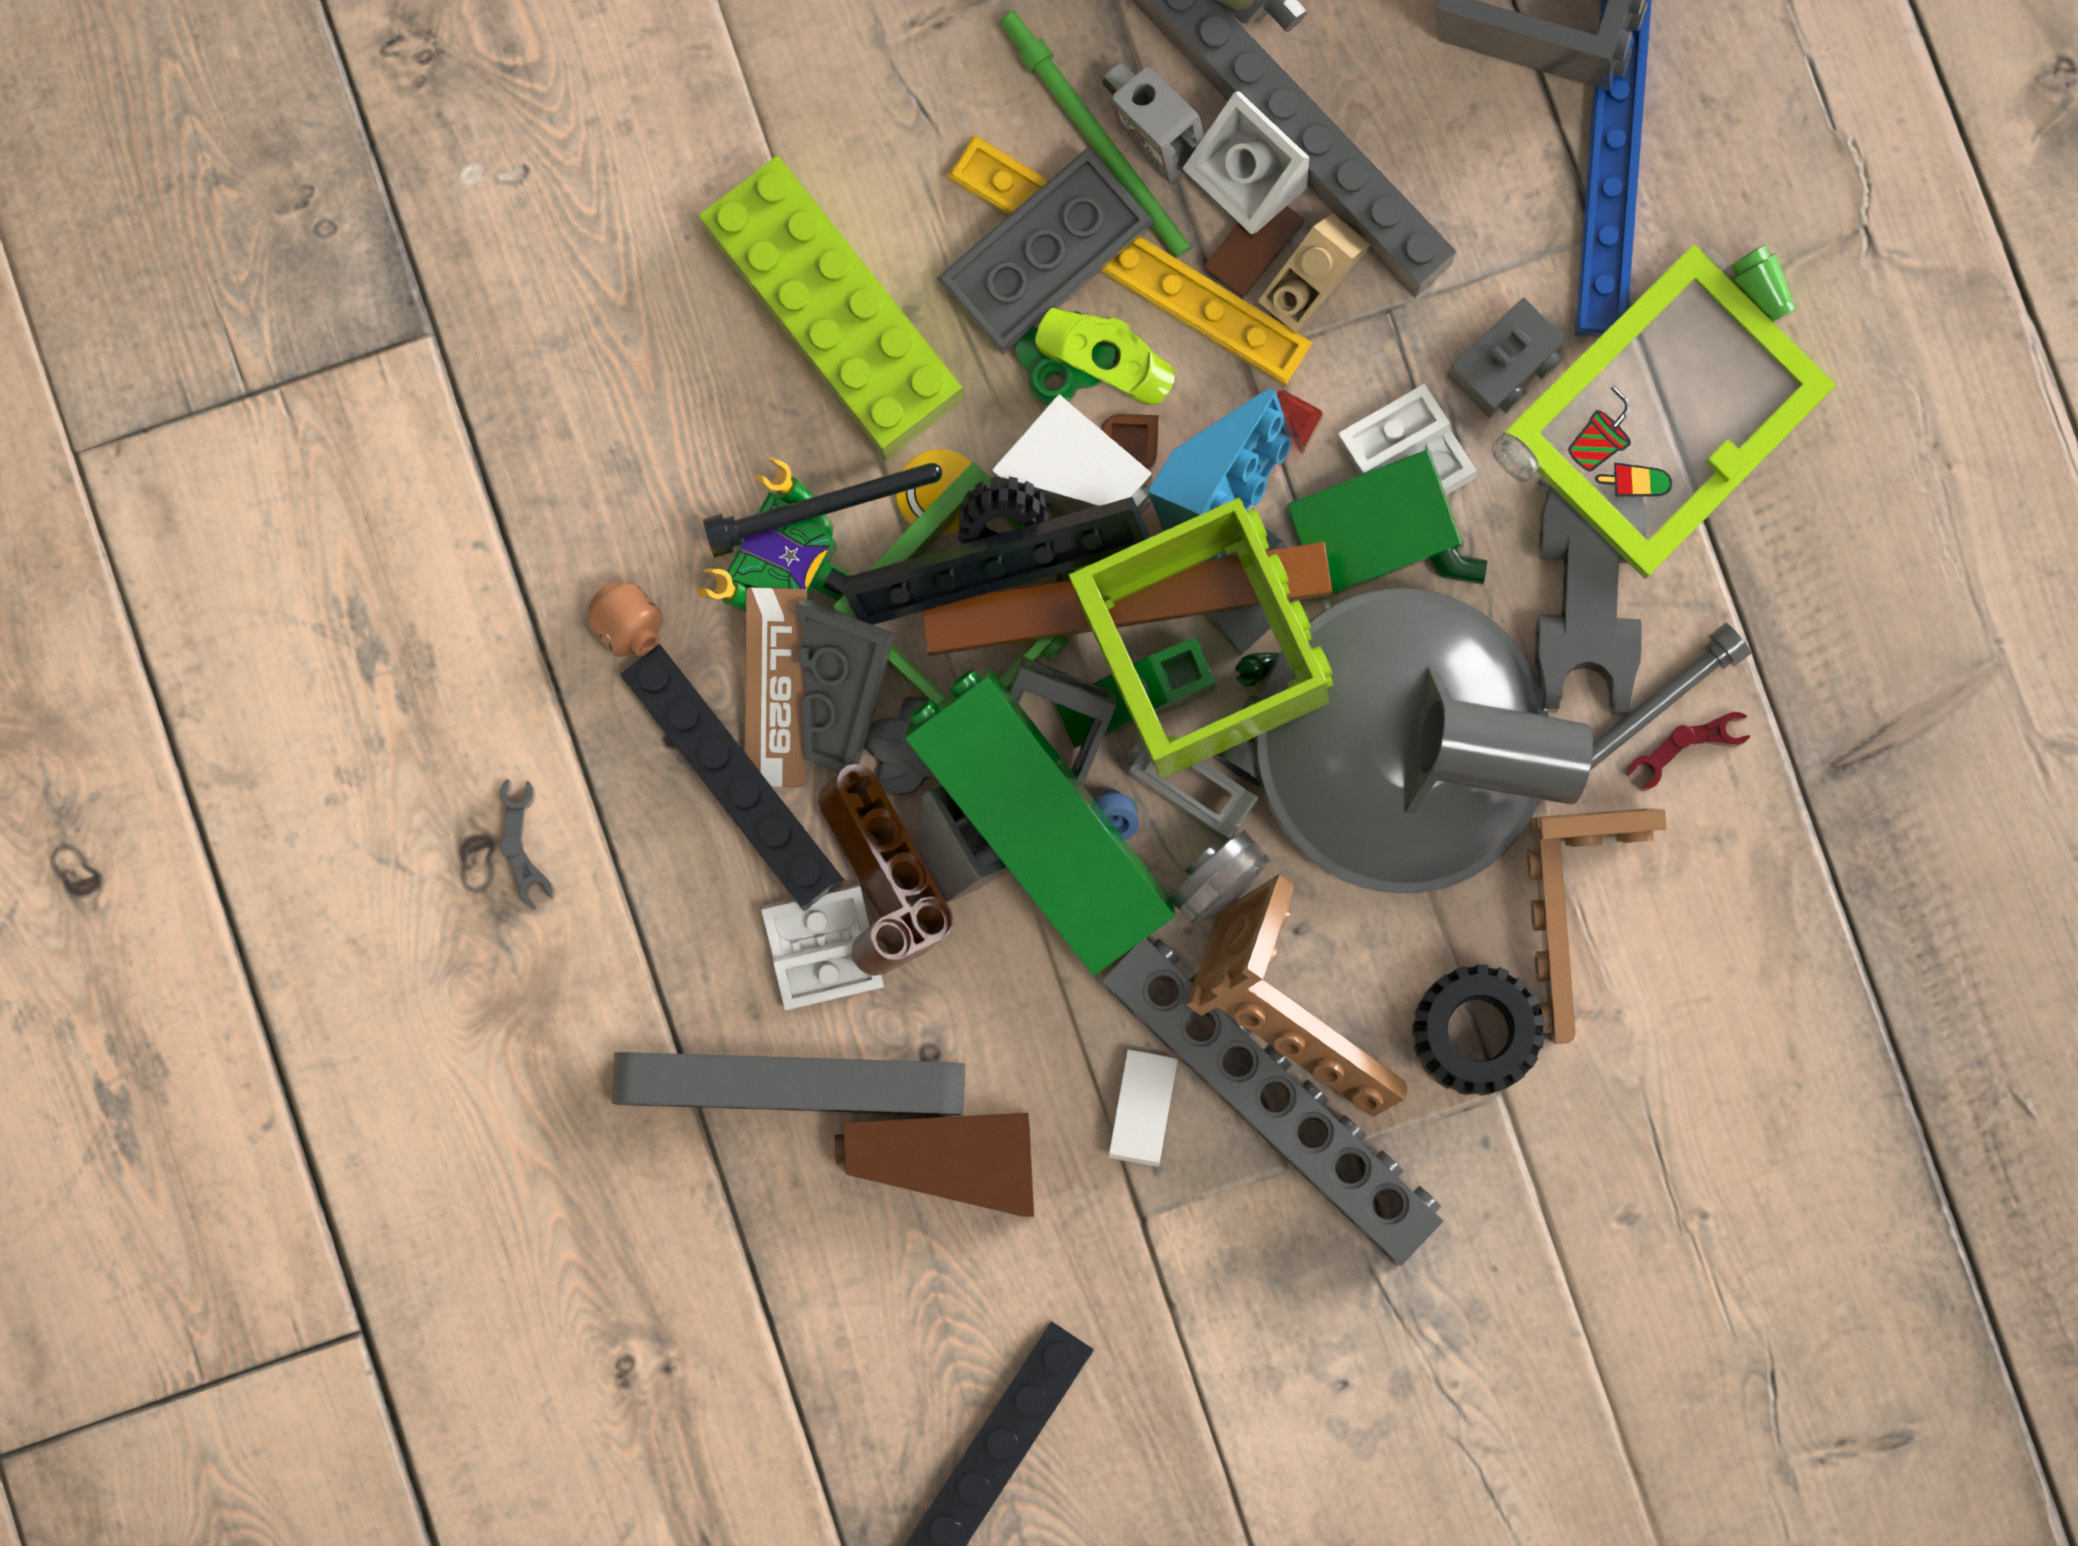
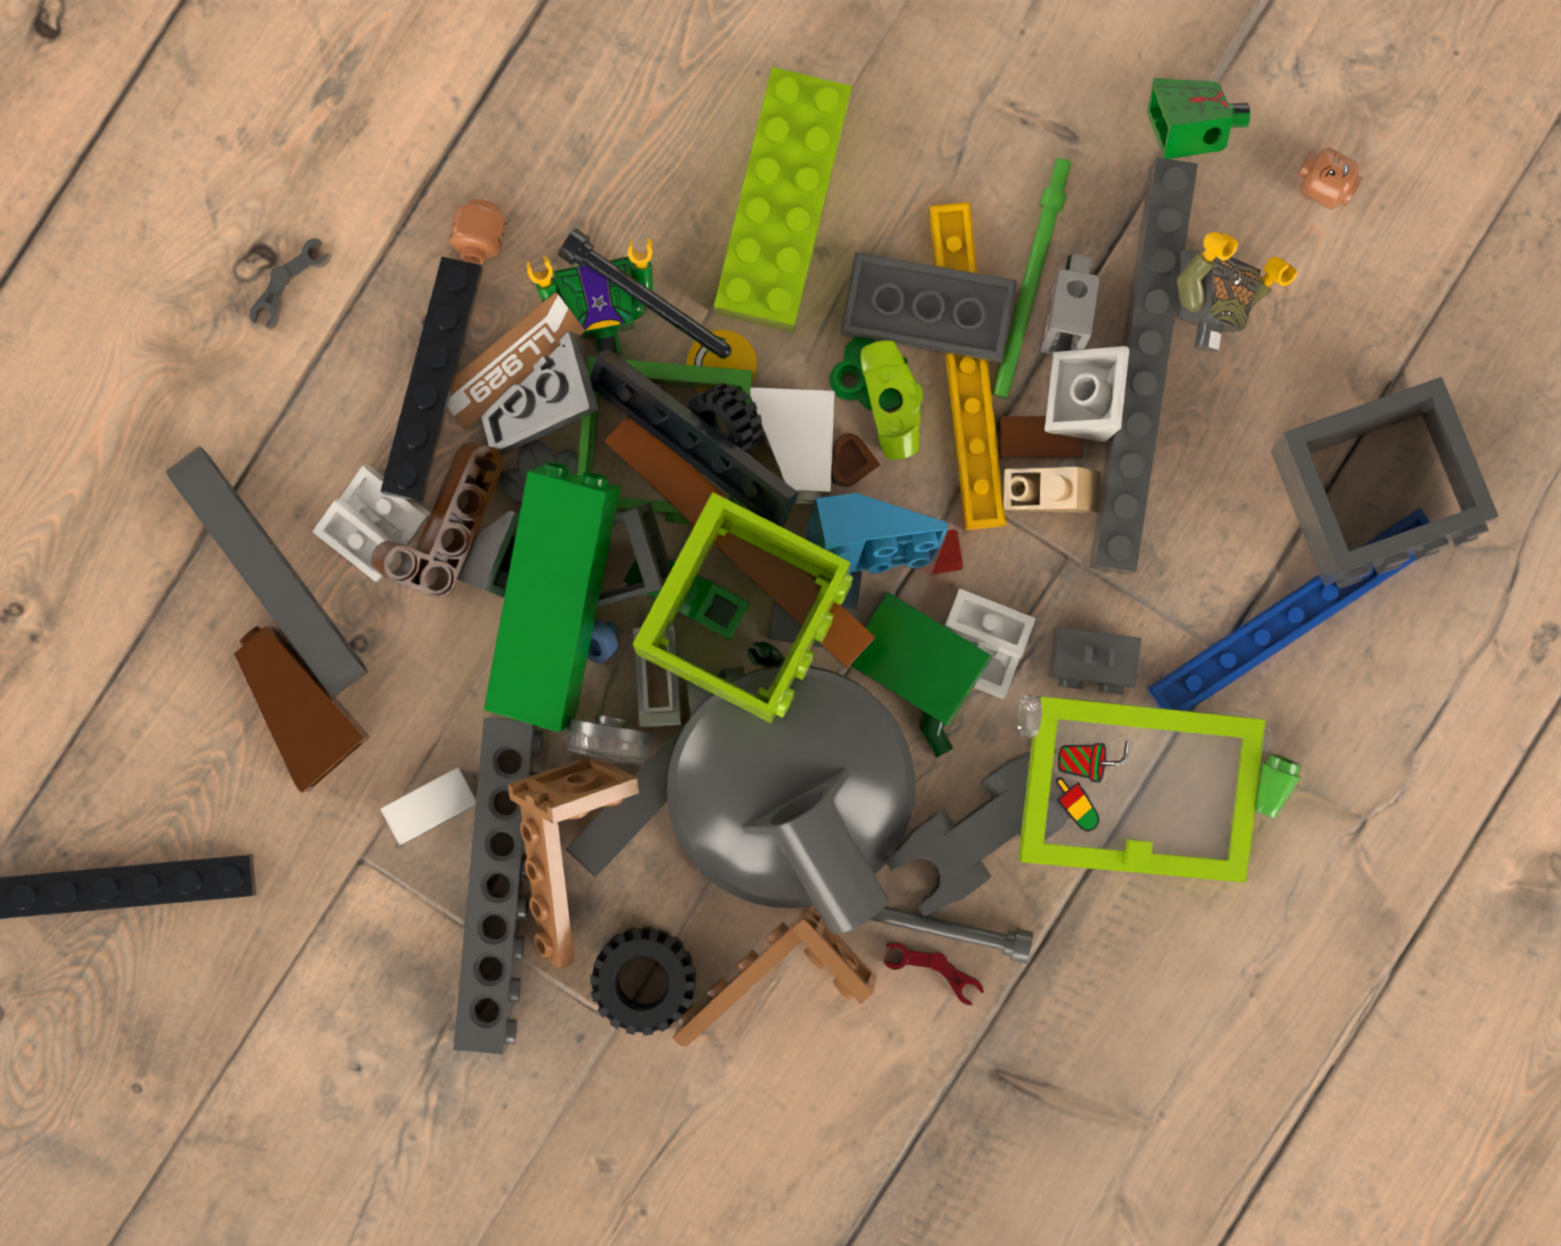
camera: 45 degrees right, 5 degrees up
none -> dark grey slope [565,724,685,878]

